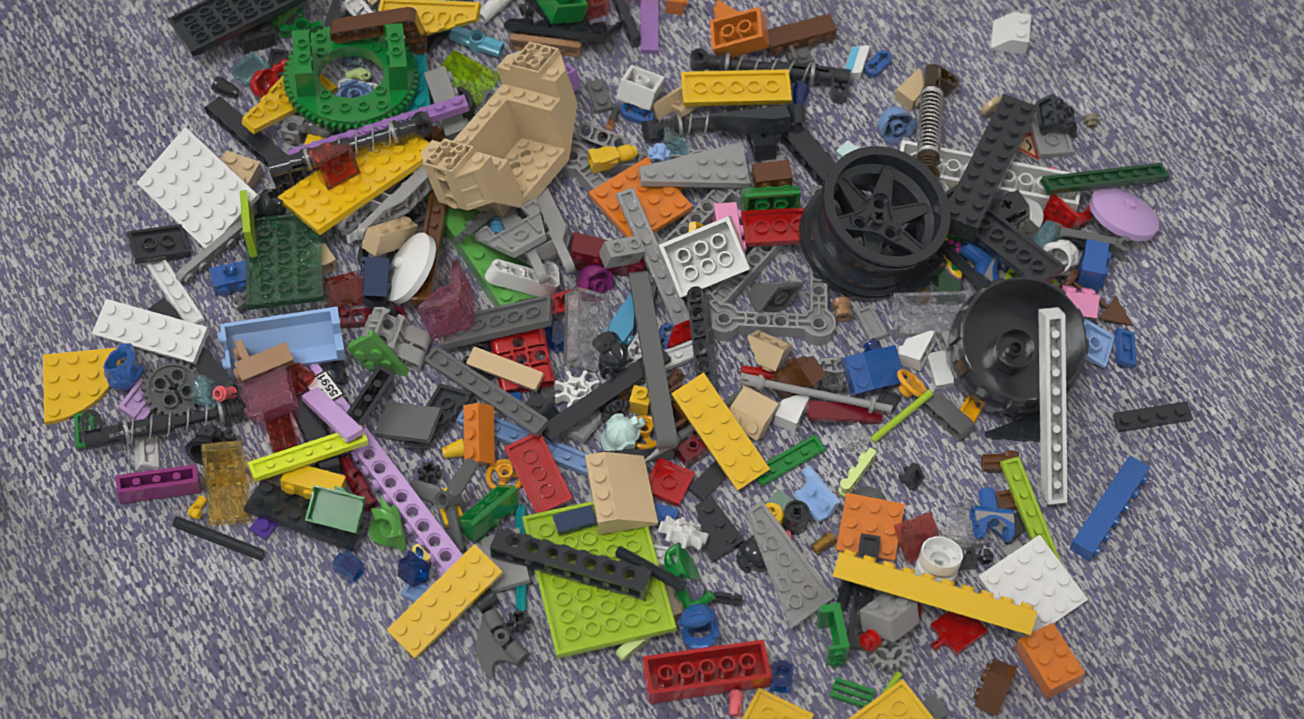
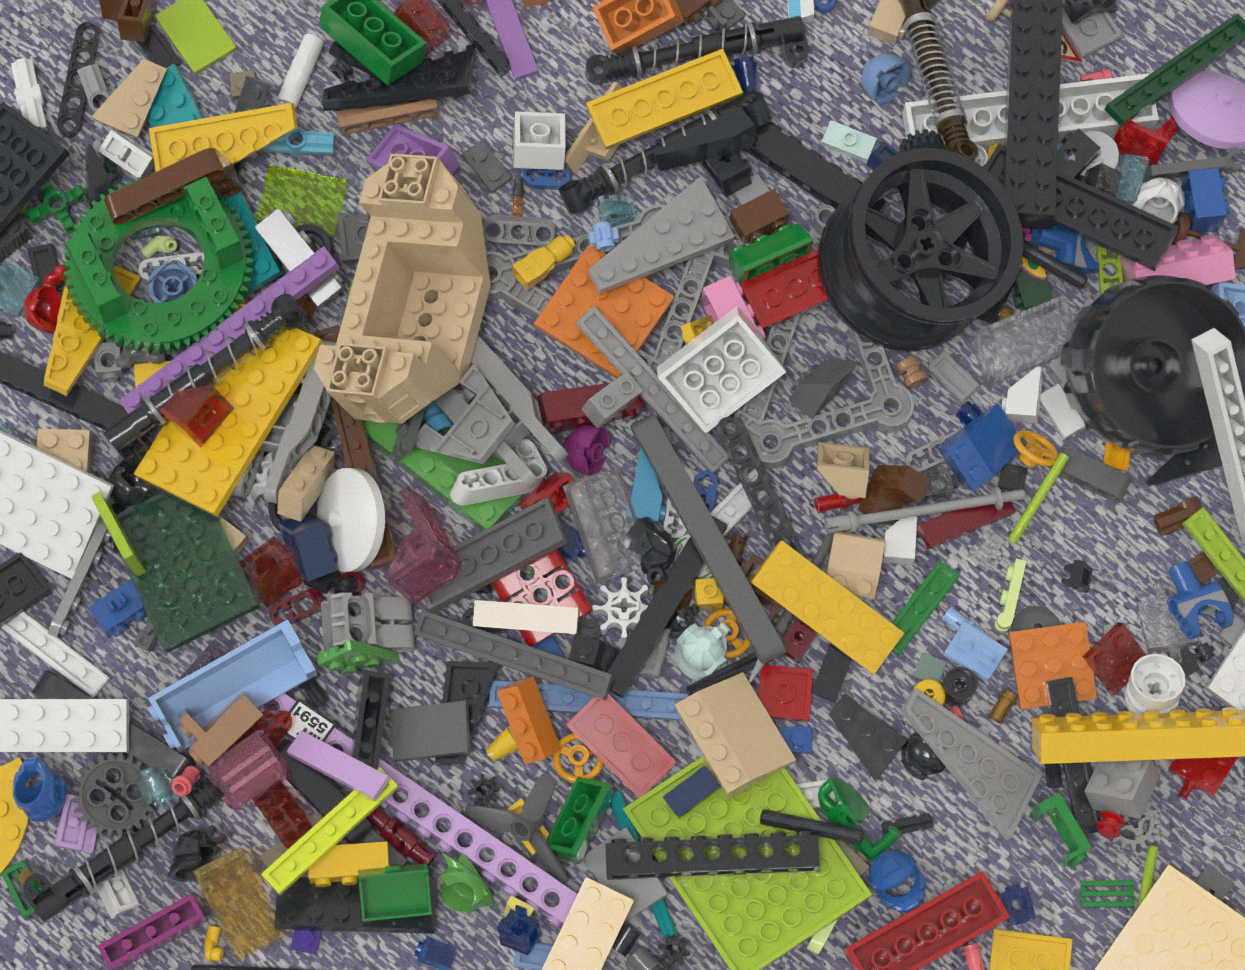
camera: 20 degrees left, 15 degrees up
white gear [658,516,709,550] -> none
red tile [667,319,692,348] -> none

